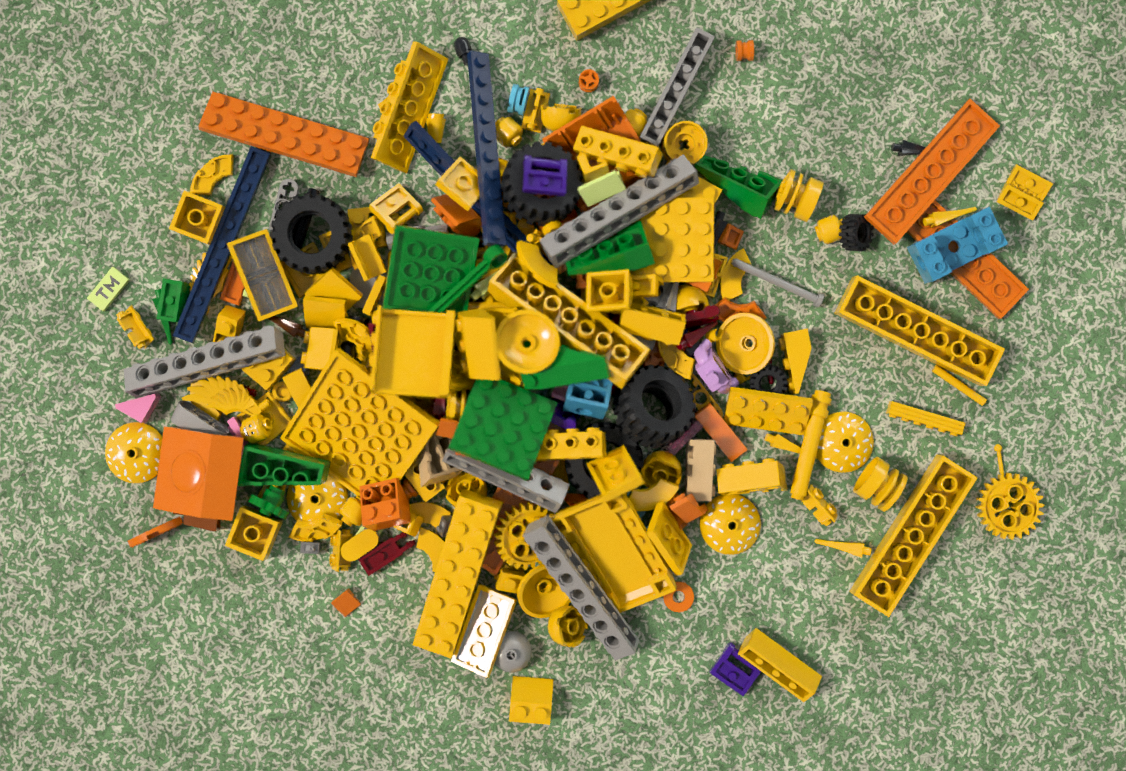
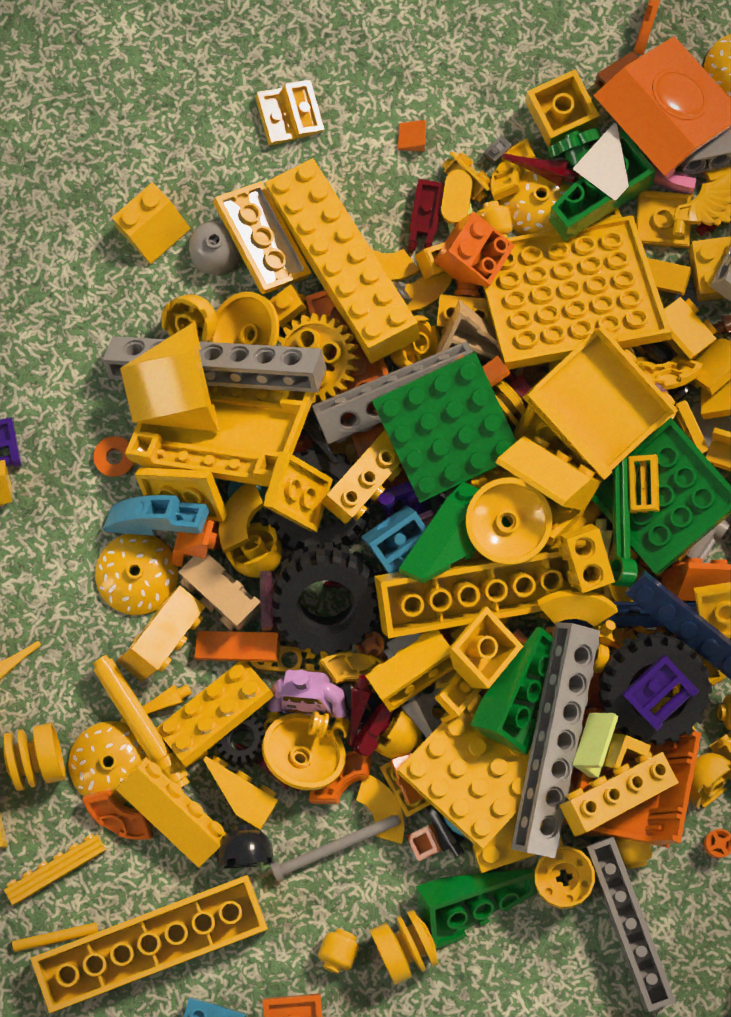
camera: 135 degrees right, 10 degrees down
yellow head [240,414,272,444] -> none
yellow tile [272,382,292,402] -> none
yellow hinge [801,484,838,526] -> none
black tyre [839,214,874,252] -> none
none -> orange tile [82,789,154,840]
none -> dark azure slope [103,495,209,536]
none -> yellow brick [116,757,226,868]
none -> yellow wedge [120,322,220,432]
none -> black cylinder [216,824,274,868]
none -> slope [255,80,324,146]
none -> black piece [300,410,338,465]
none -> yellow bush [308,710,329,738]
none -> dark red piece [502,153,576,187]
none -> yellow brick [558,524,615,593]
none -> white sticker [573,123,629,200]
none -> yellow tile [628,454,660,514]

